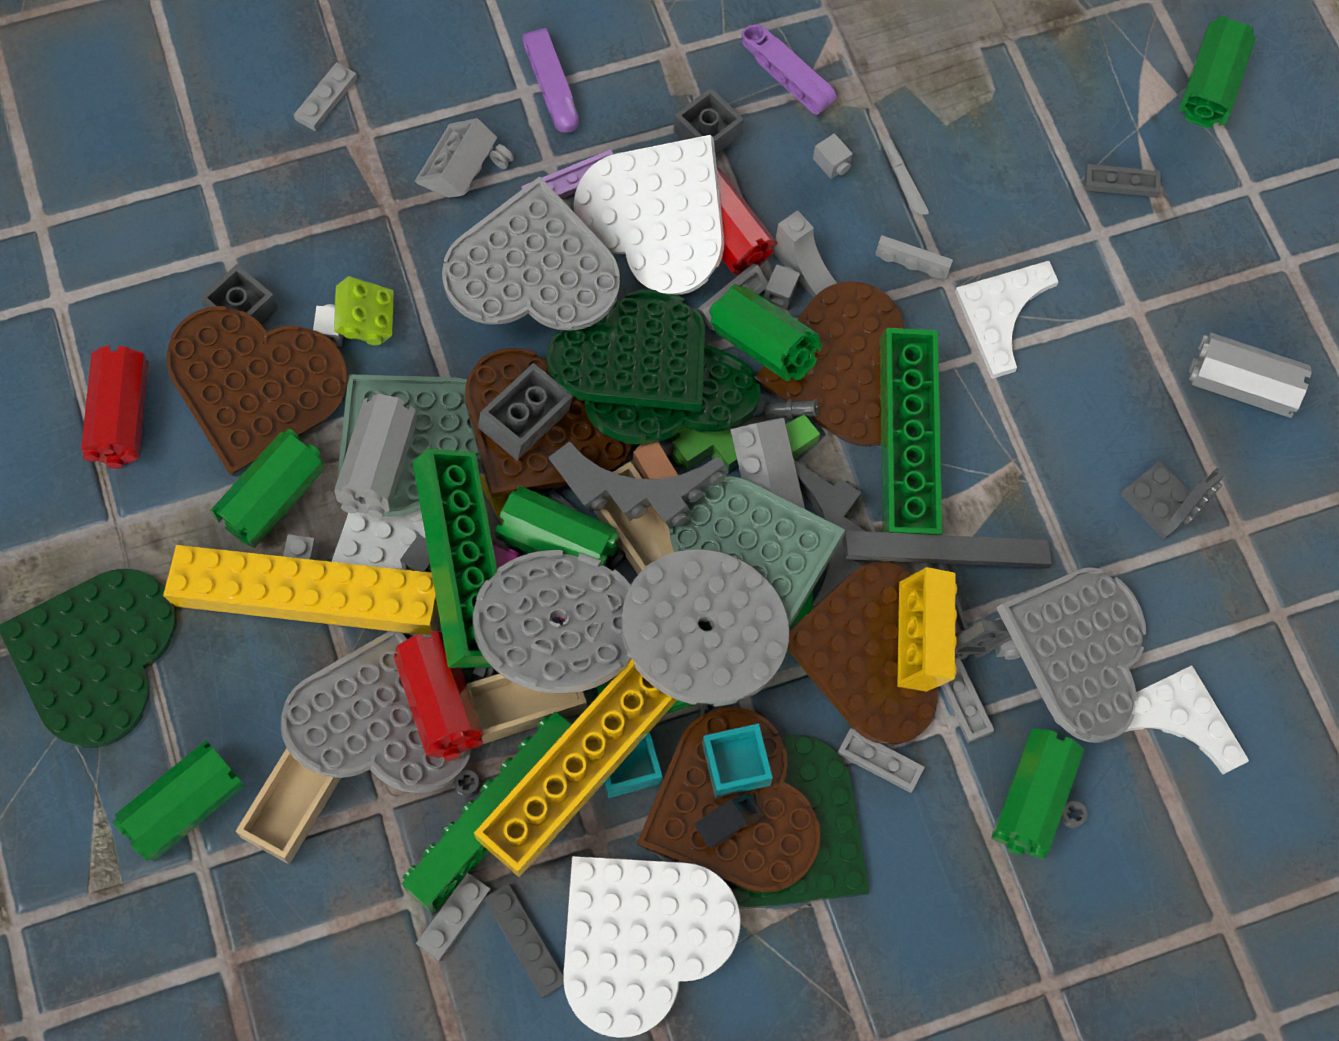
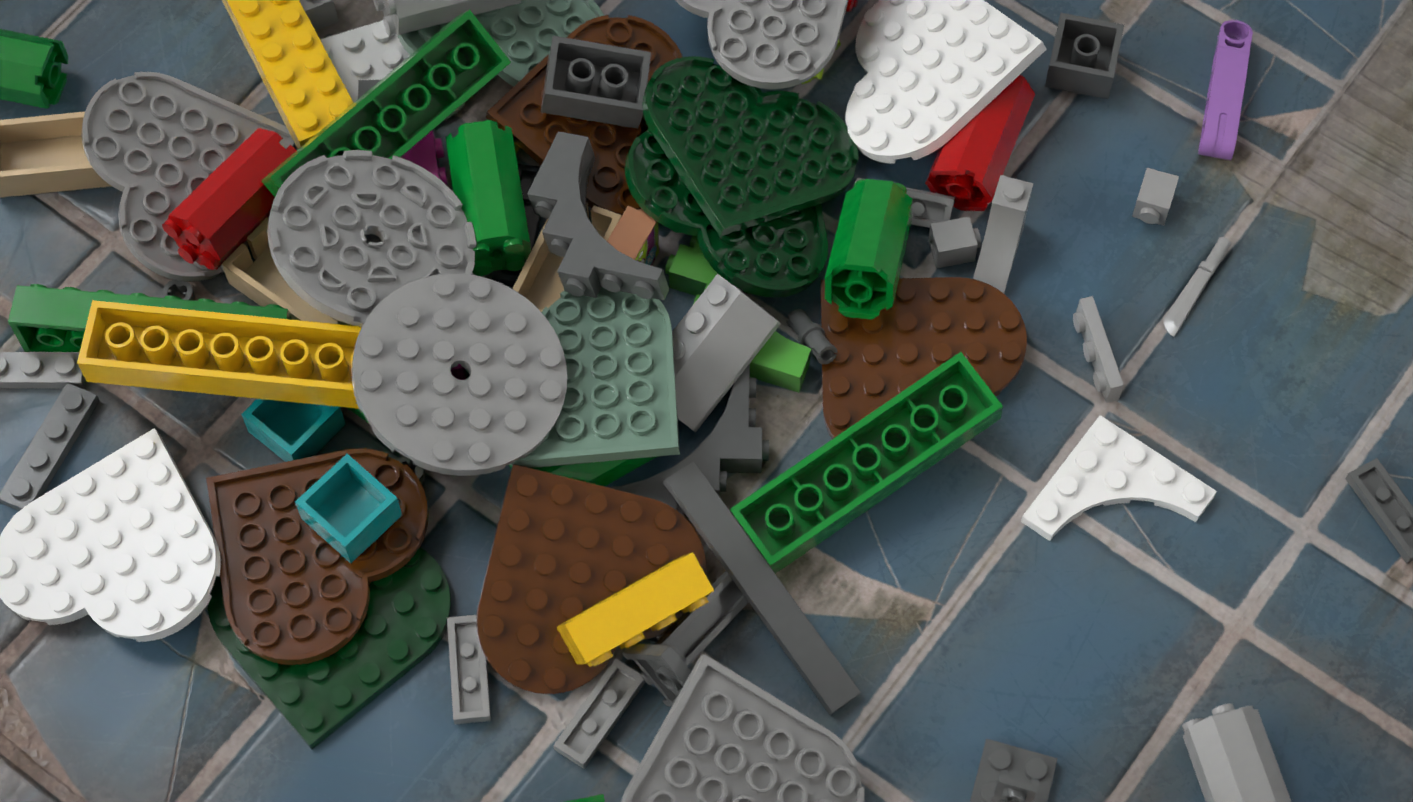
camera: 60 degrees right, 5 degrees down
black slope [694,793,764,849] -> none

